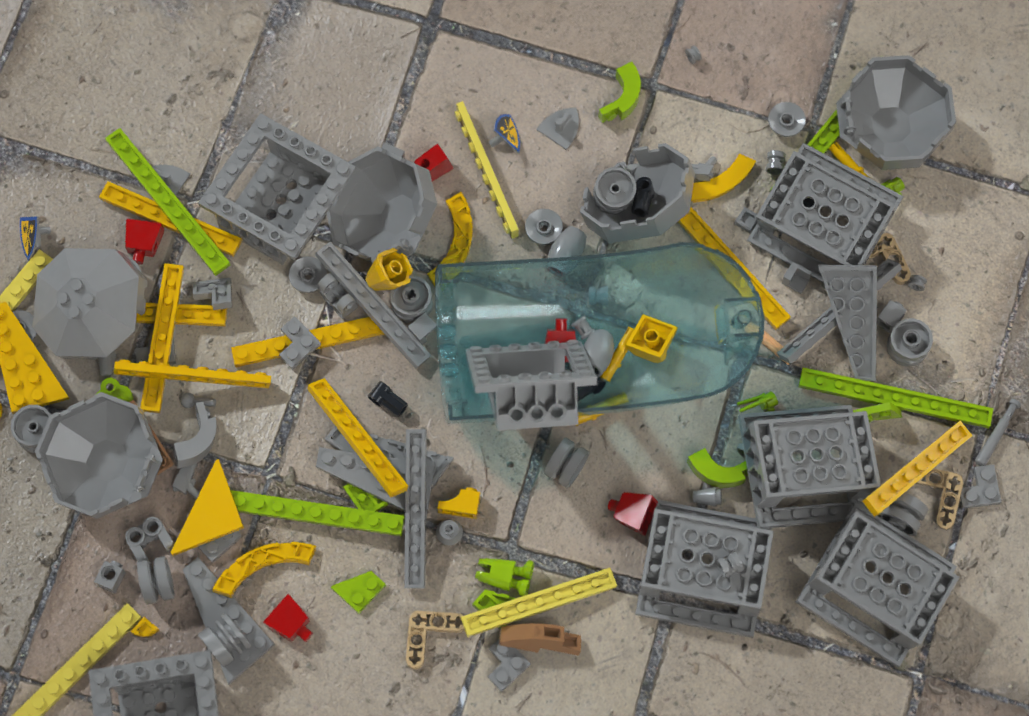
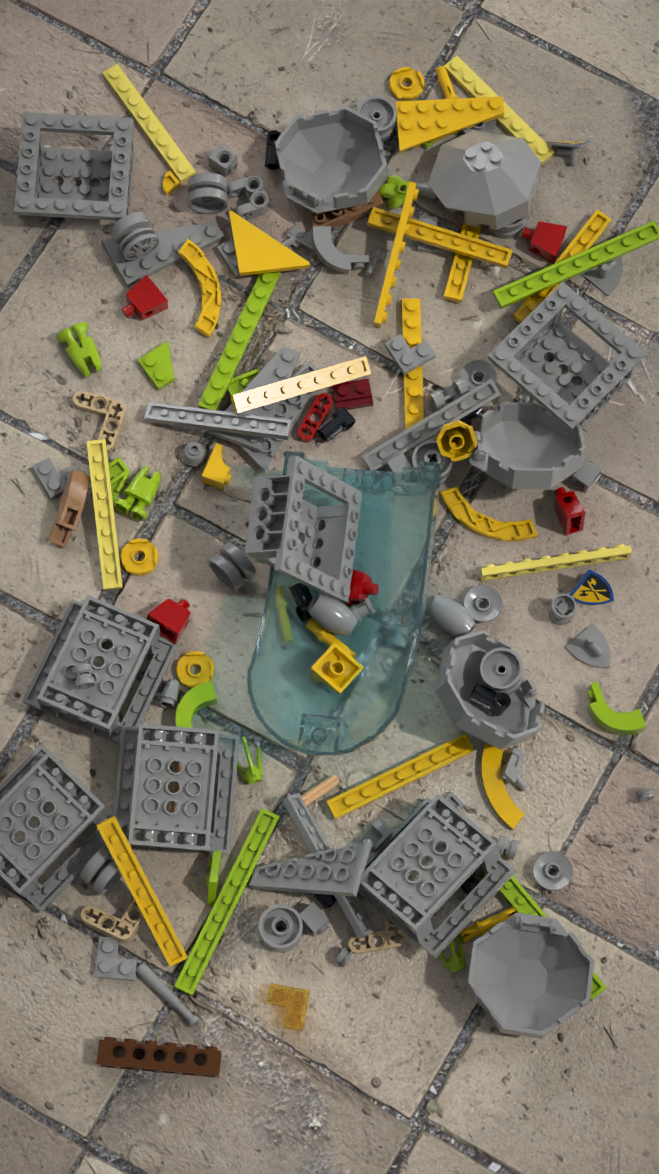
camera: 95 degrees right, 0 degrees up
light grey plate [193,278,232,310] -> none
none -> lime piece [55,322,102,378]
none -> yellow tile [120,538,159,576]
none -> yellow tile [176,651,215,689]
none -> black piece [265,130,281,170]
none -> clear yellow plate [267,983,310,1031]
none -> red beam [298,393,332,443]
none -> dark red plate [332,378,374,410]
none -> light grey wheel [548,594,577,625]

